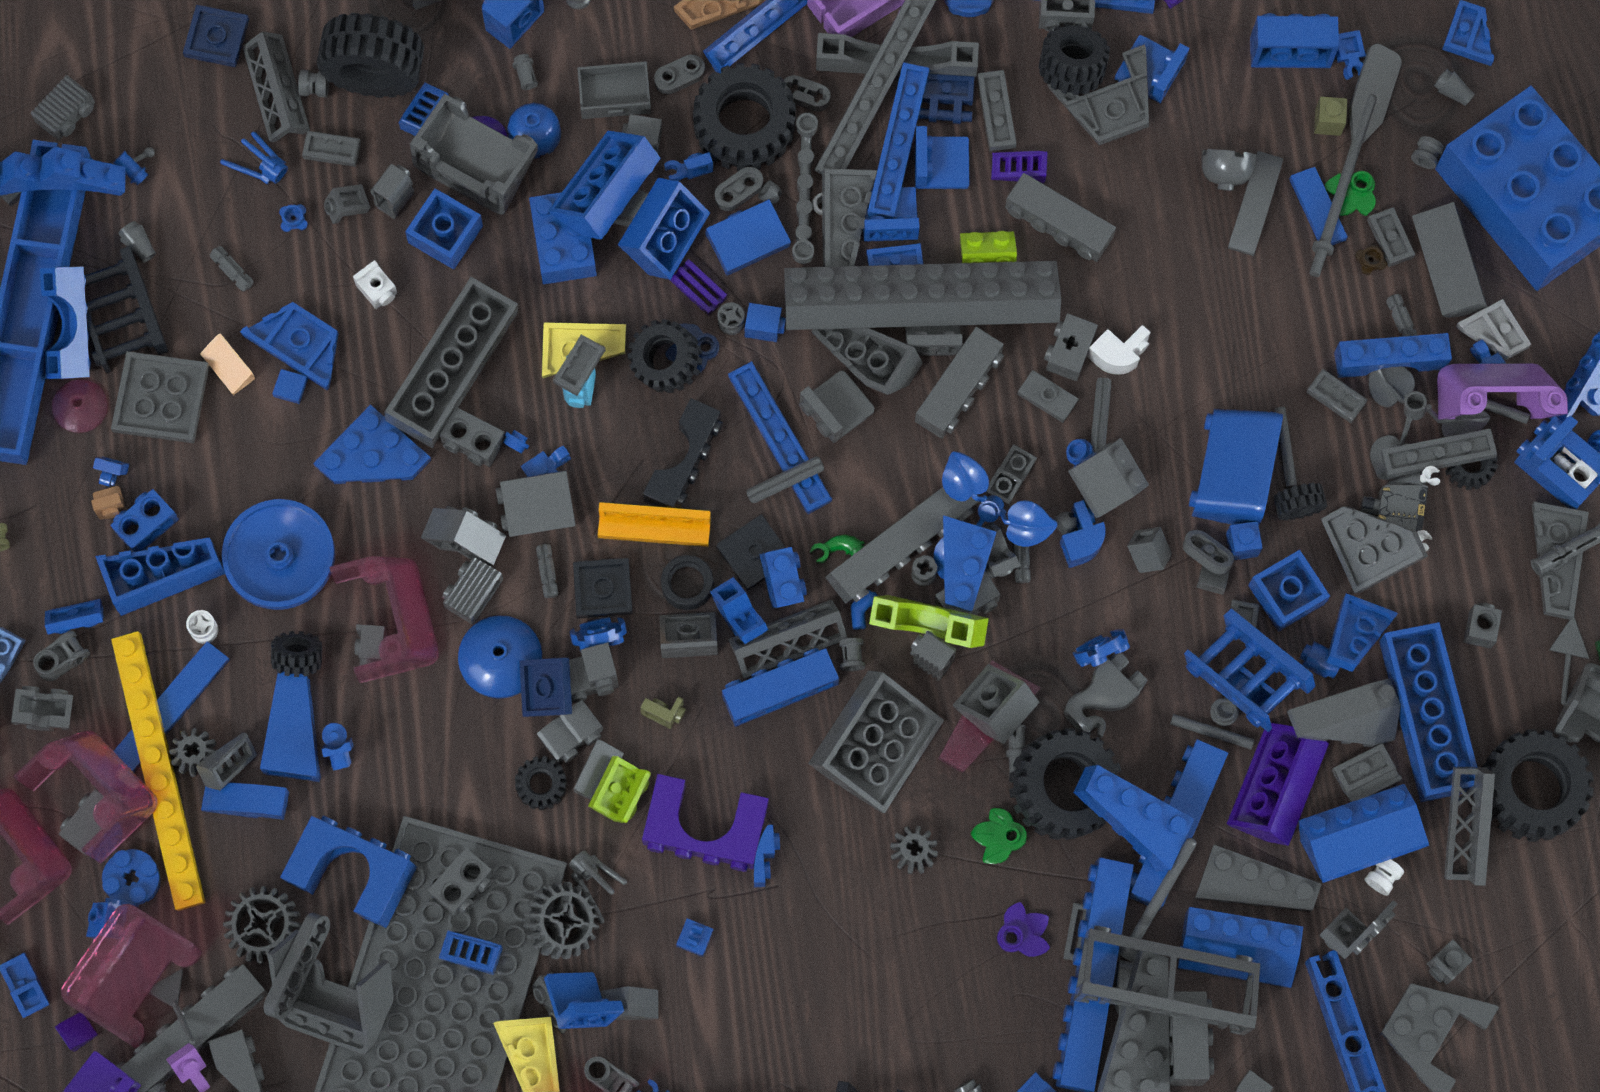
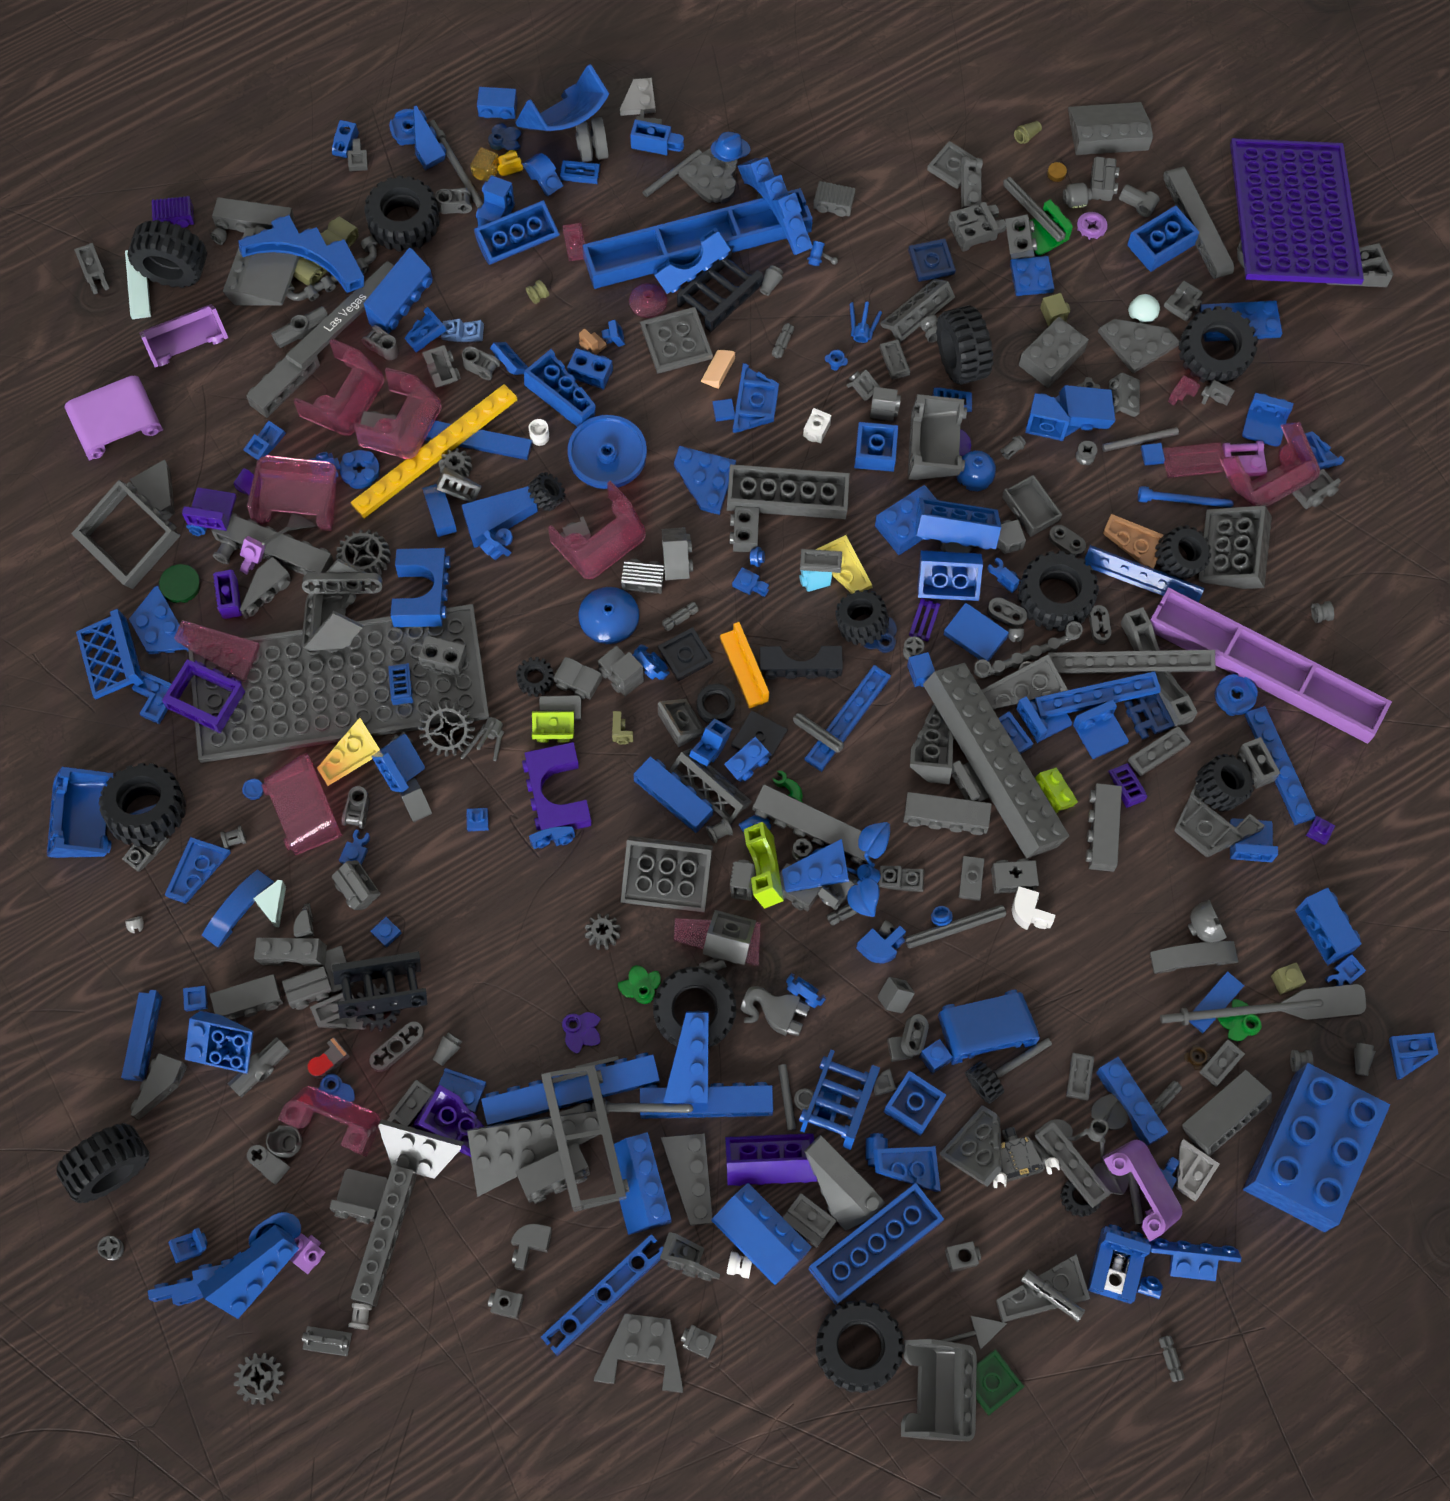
camera: 65 degrees right, 5 degrees down
dark grey brick [496,470,576,537] -> none
dark blue plate [519,657,572,717] -> none
dark grey bracket [799,371,875,444] -> none
dark grey slope [1068,438,1149,518] -> none
dark grey fence [1444,767,1495,886] -> none

